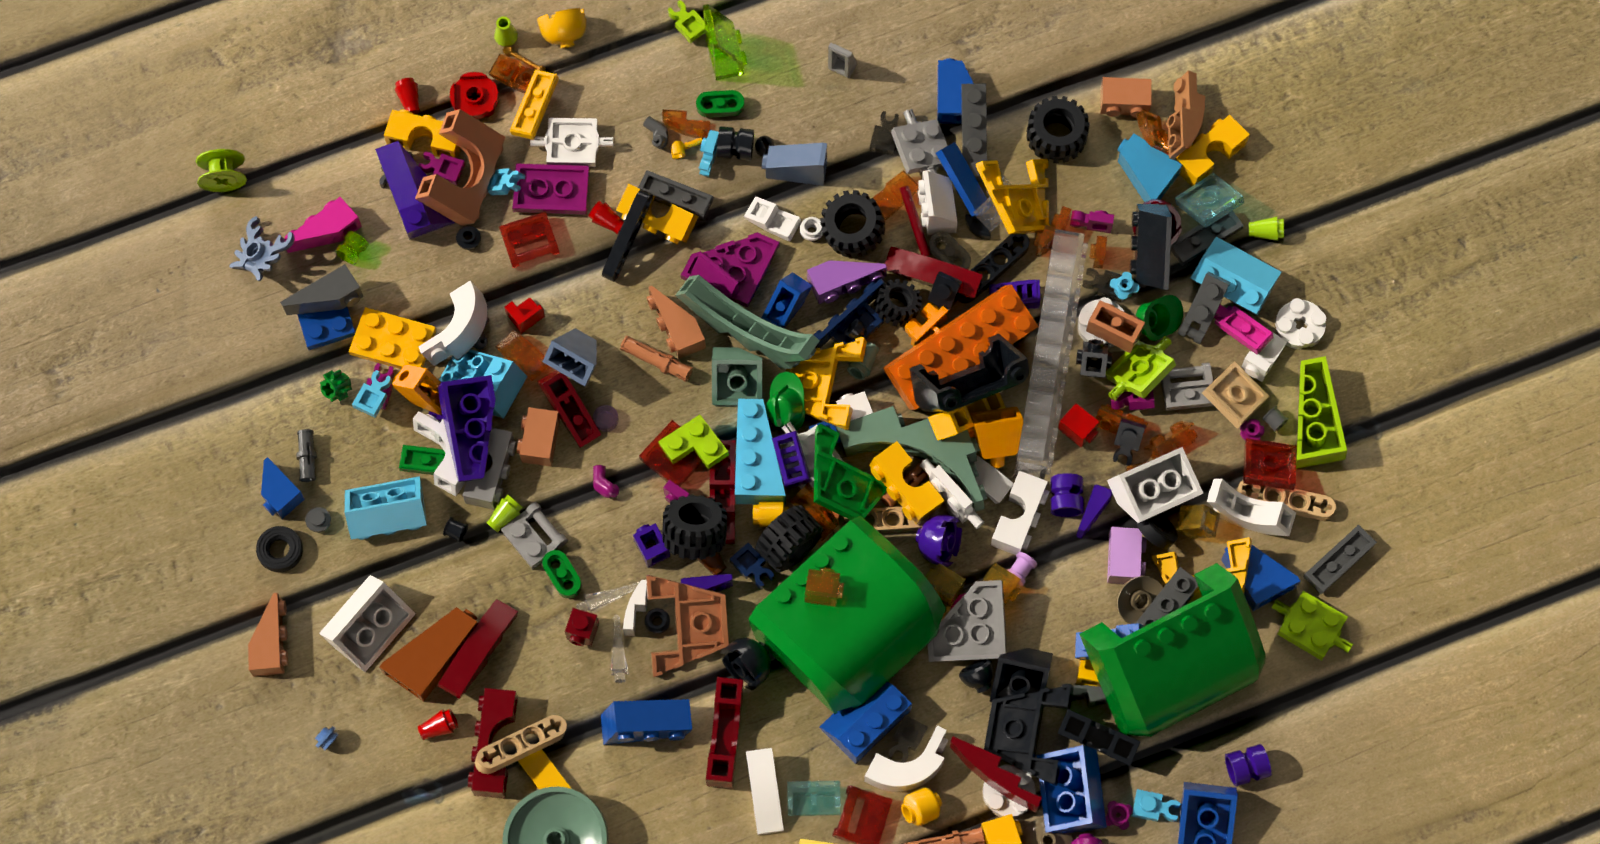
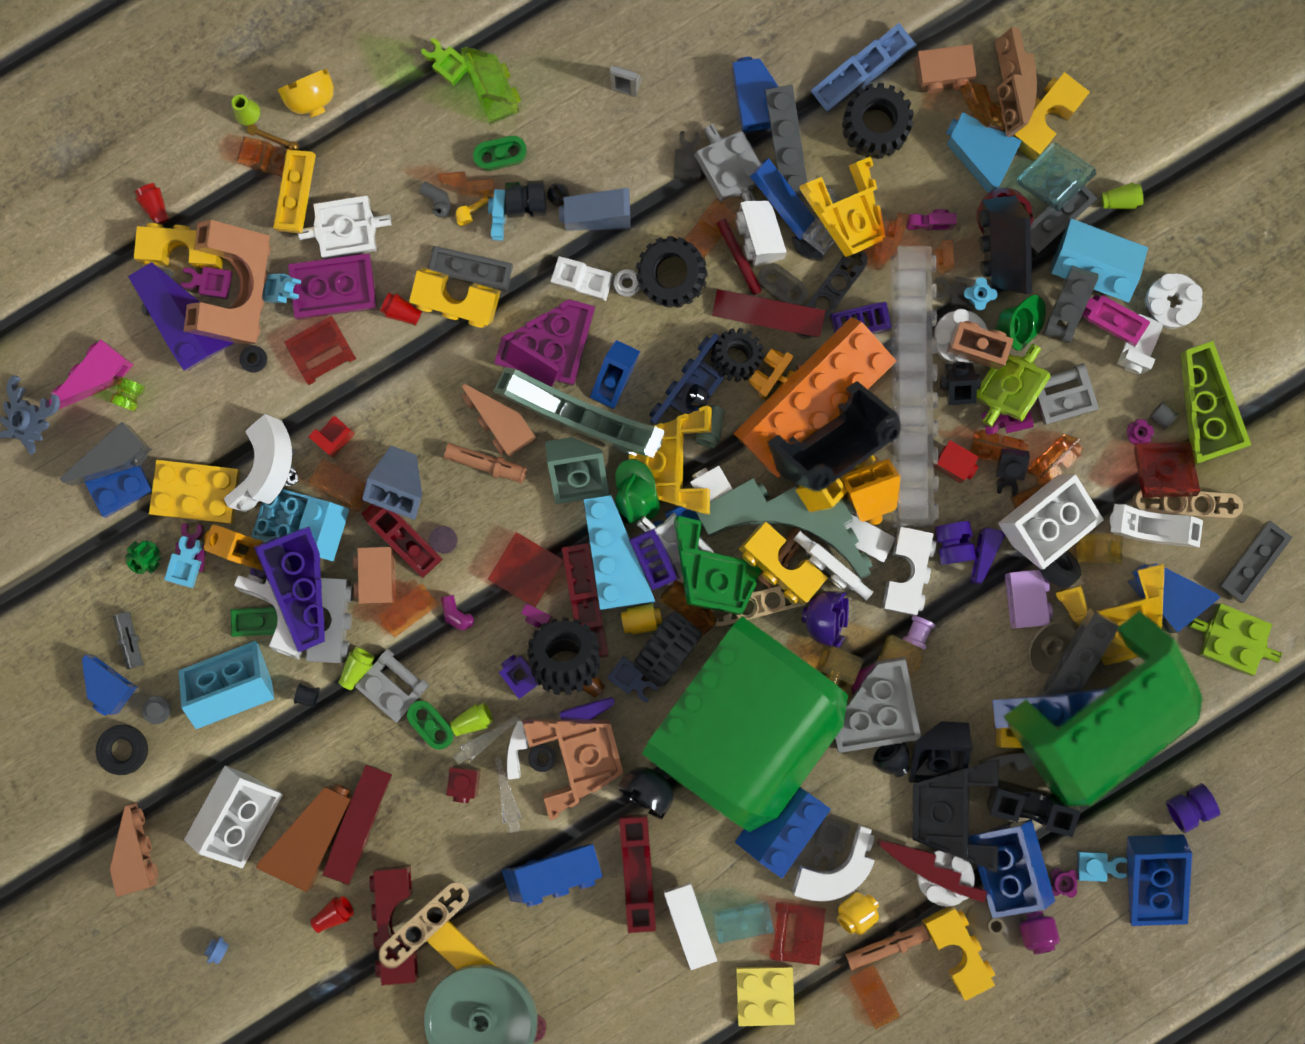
camera: 10 degrees left, 15 degrees up
red plate [450,72,499,120] -> none
black beam [602,189,653,282] -> none
lime plate [658,414,729,469] -> none
clear orange brick [805,568,844,607] -> none
medium lavender slope [807,260,887,304] -> none
black bracket [928,271,963,310] -> none
tan plate [1202,361,1270,429] -> none
none -> clear orange hinge [378,583,439,638]
none -> lime cone [450,702,494,737]
none -> medium blue slope [811,23,916,112]

